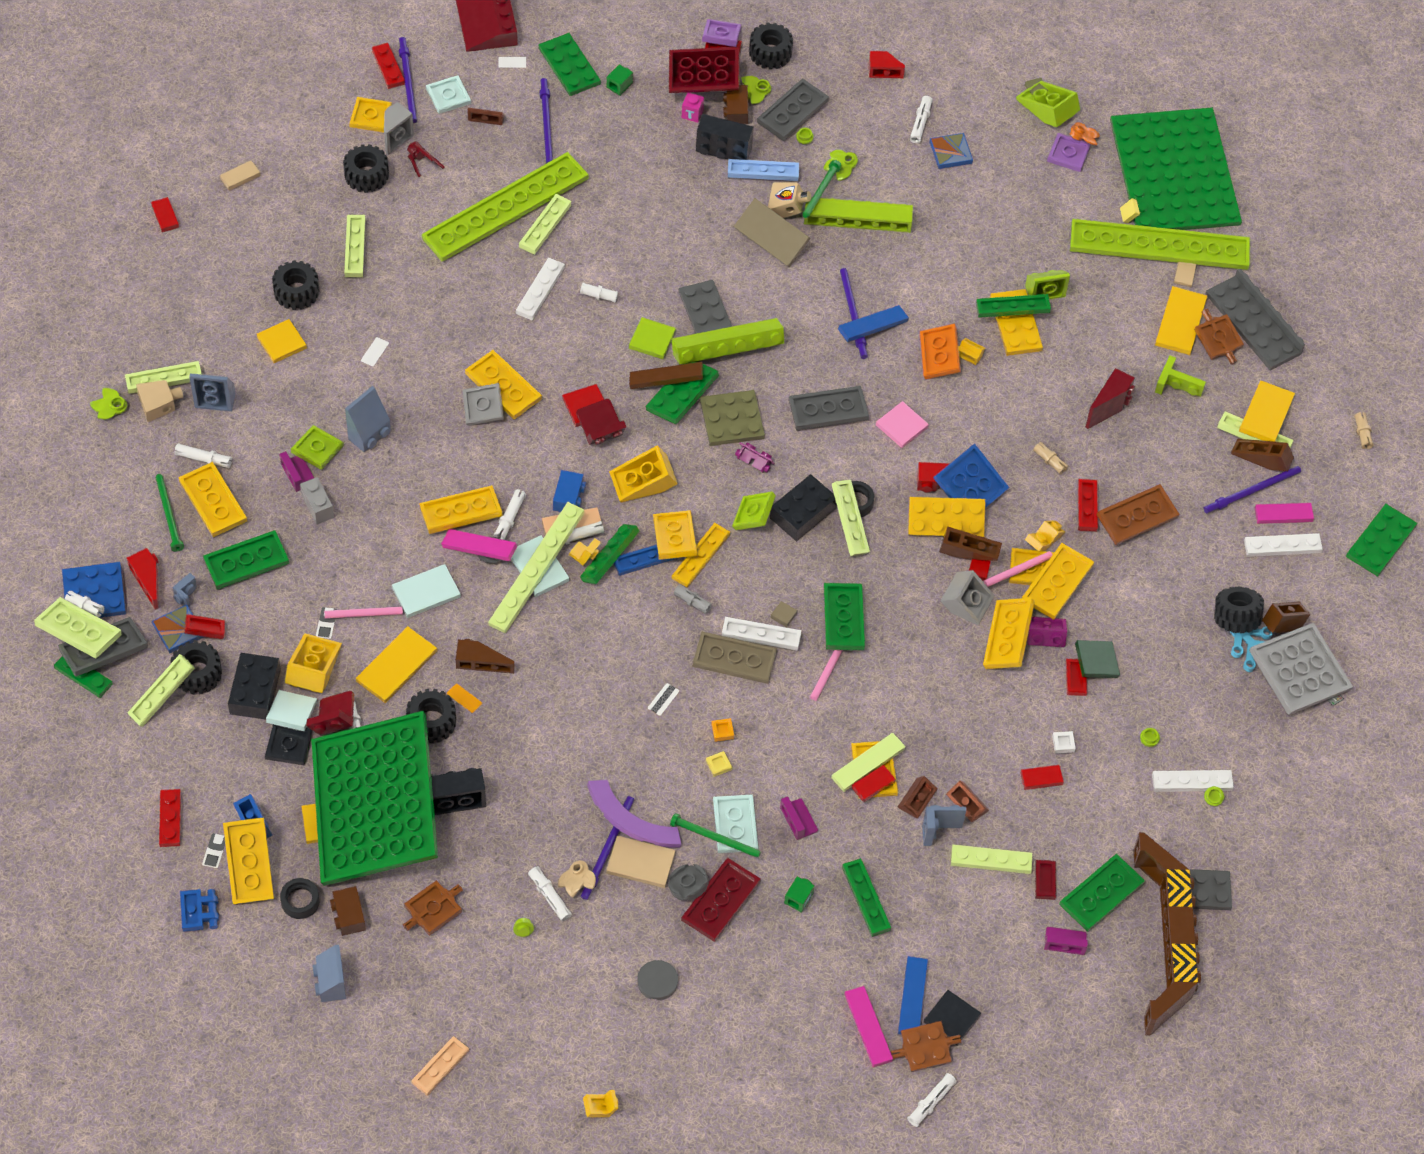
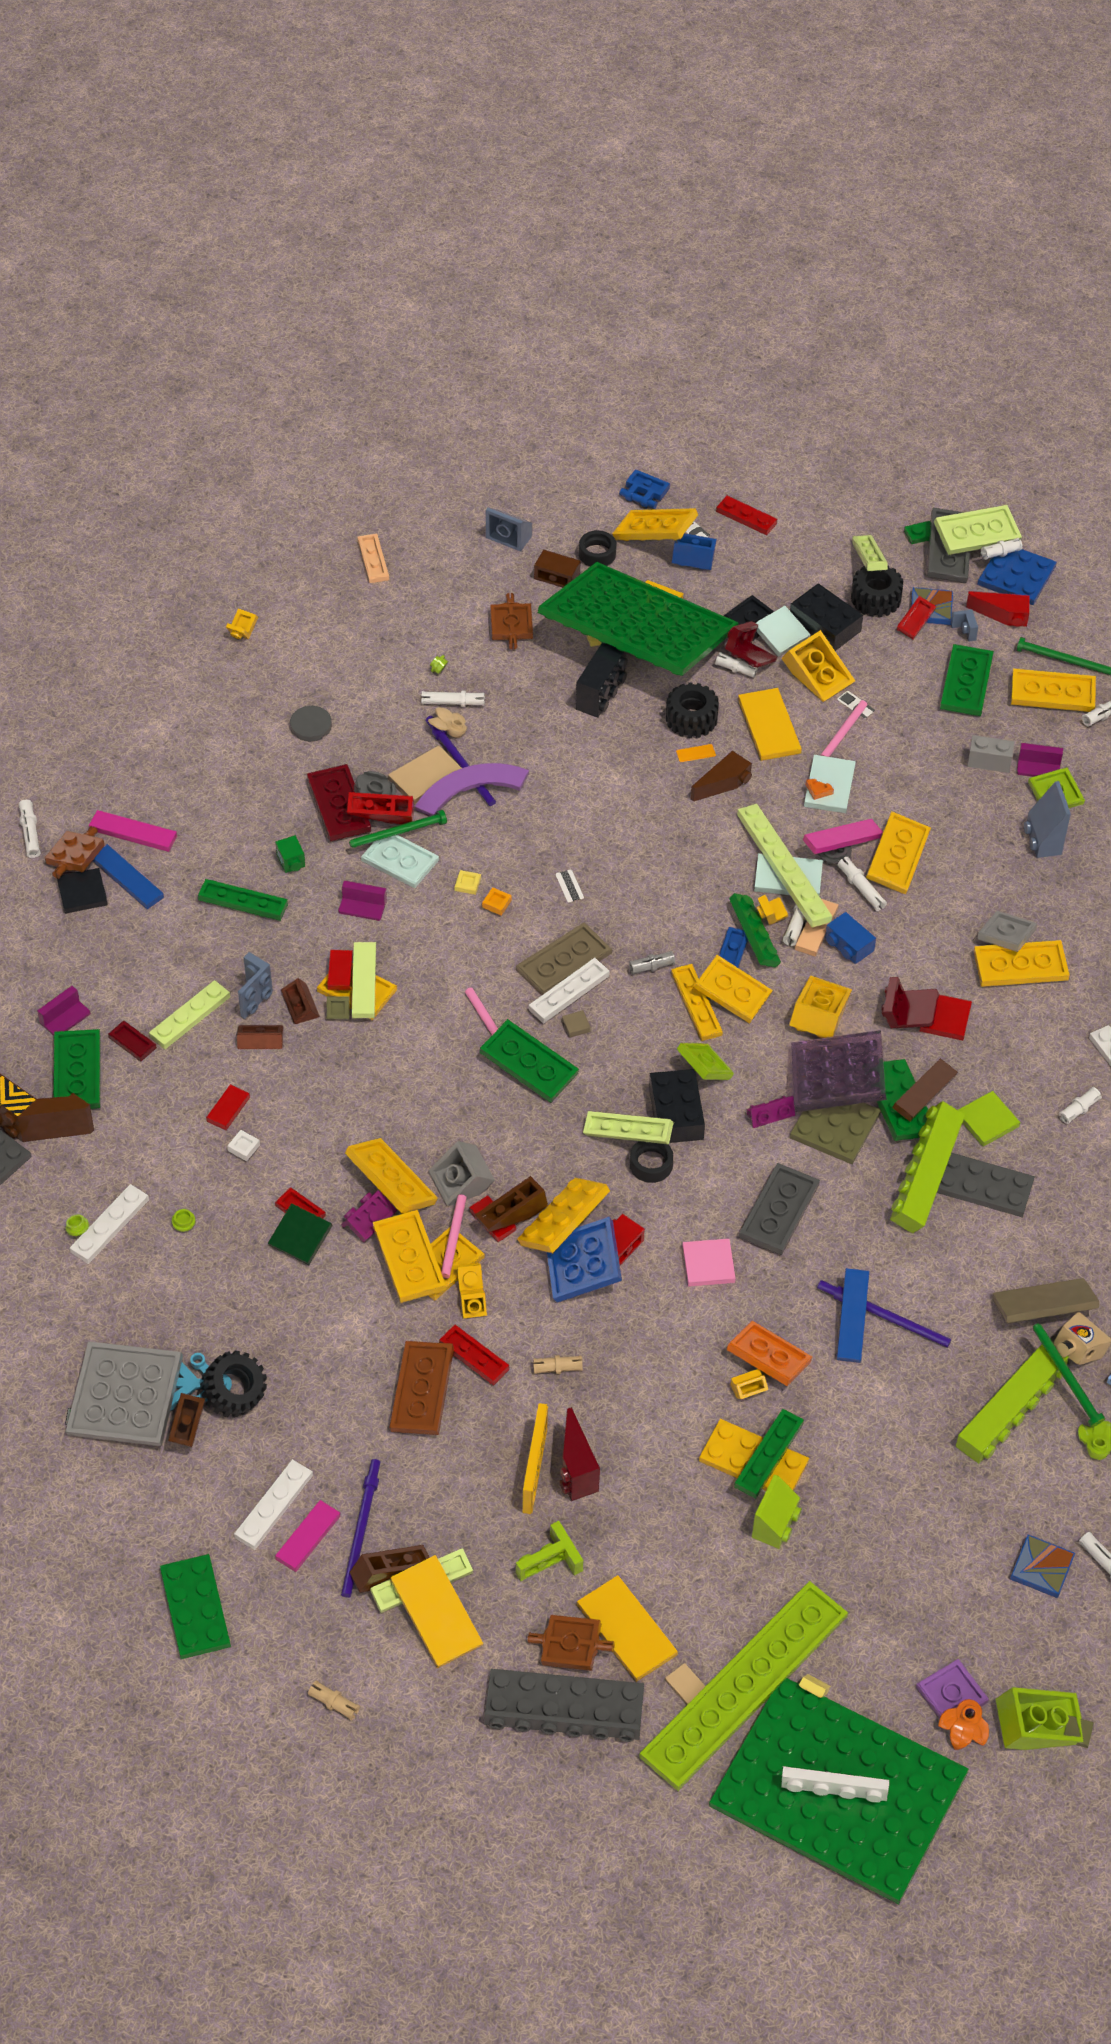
camera: 130 degrees right, 5 degrees down
none -> olive tile [327,996,350,1019]
none -> red slope [347,792,414,824]
none -> yellow tile [523,1403,548,1514]
none -> white plate [781,1766,889,1802]
none -> clear purple plate [791,1030,887,1112]
none -> orange tile [805,779,834,800]

